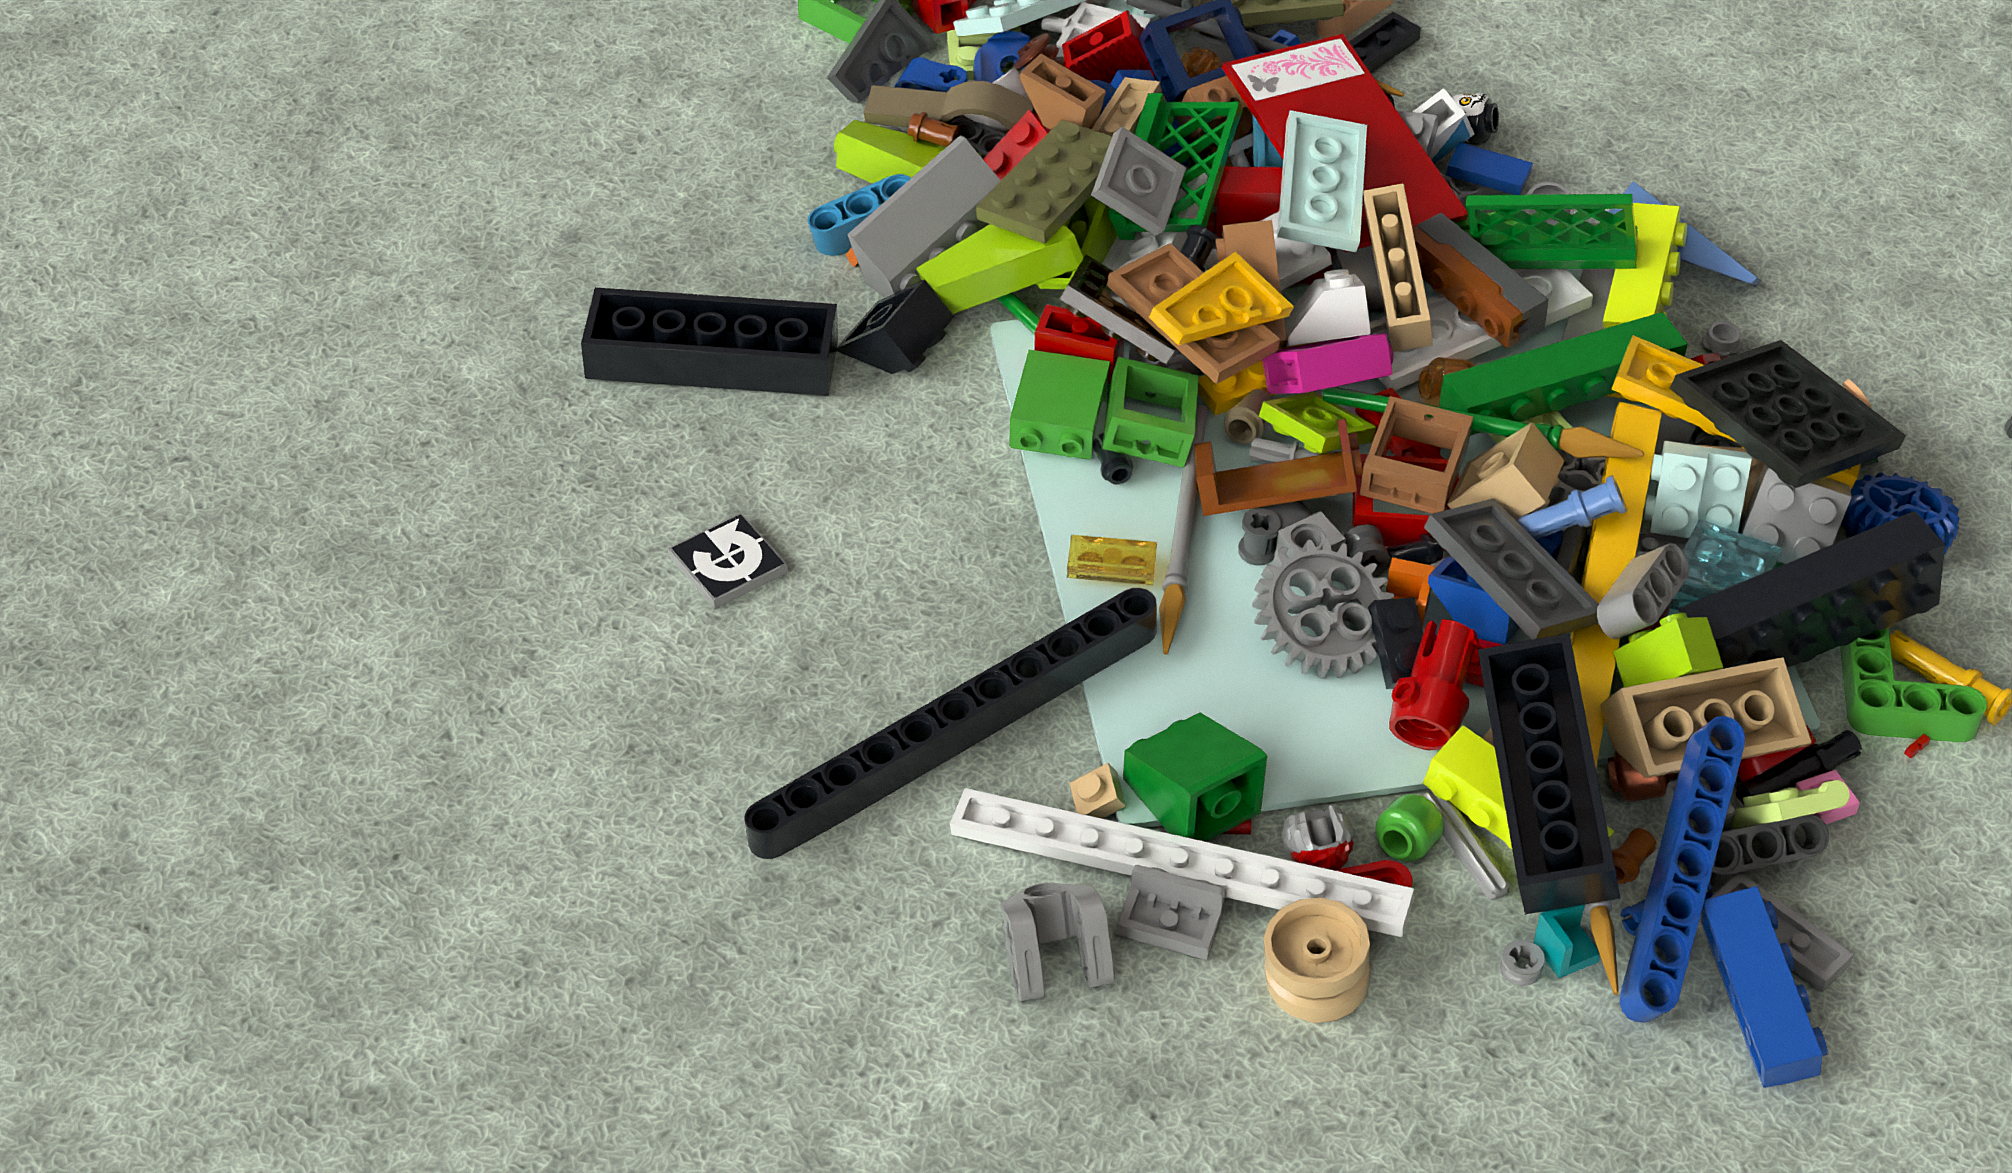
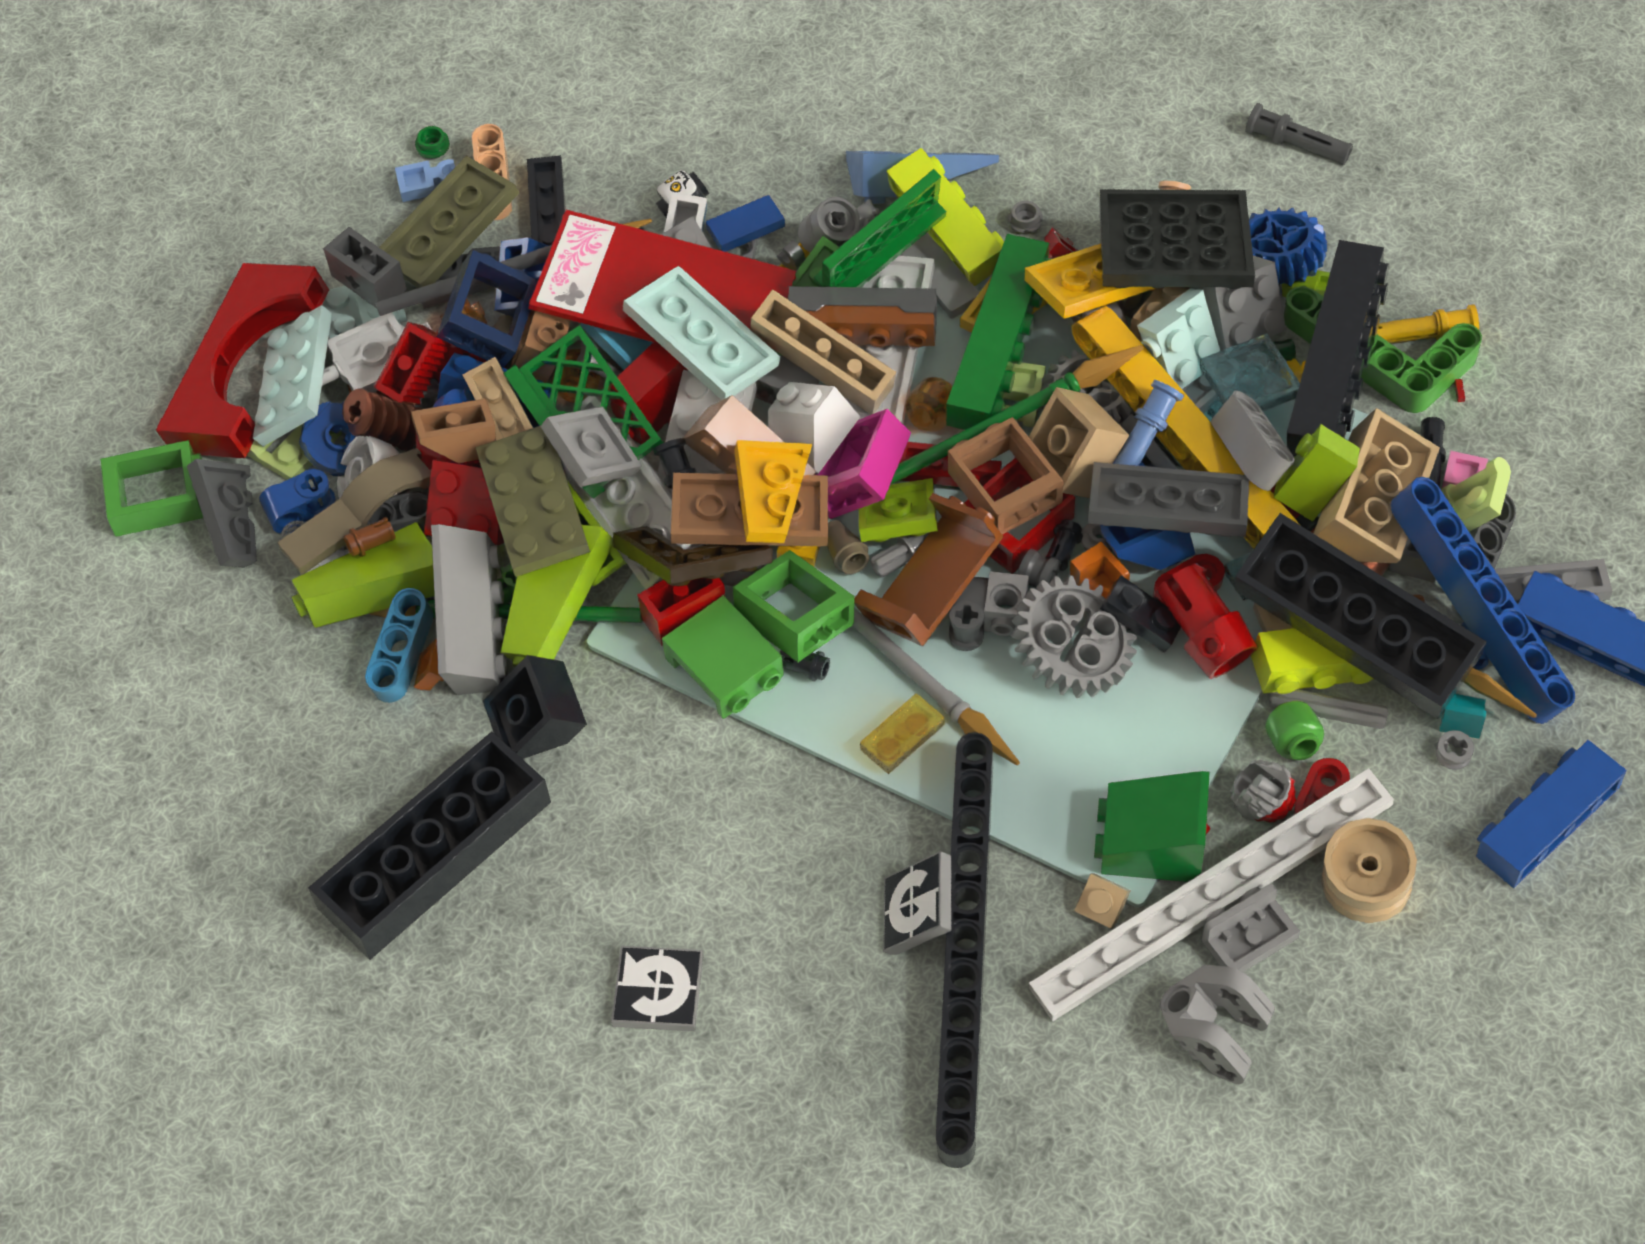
camera: 45 degrees left, 10 degrees up
none -> tile [883,851,951,955]
none -> blue brick [1476,740,1627,888]

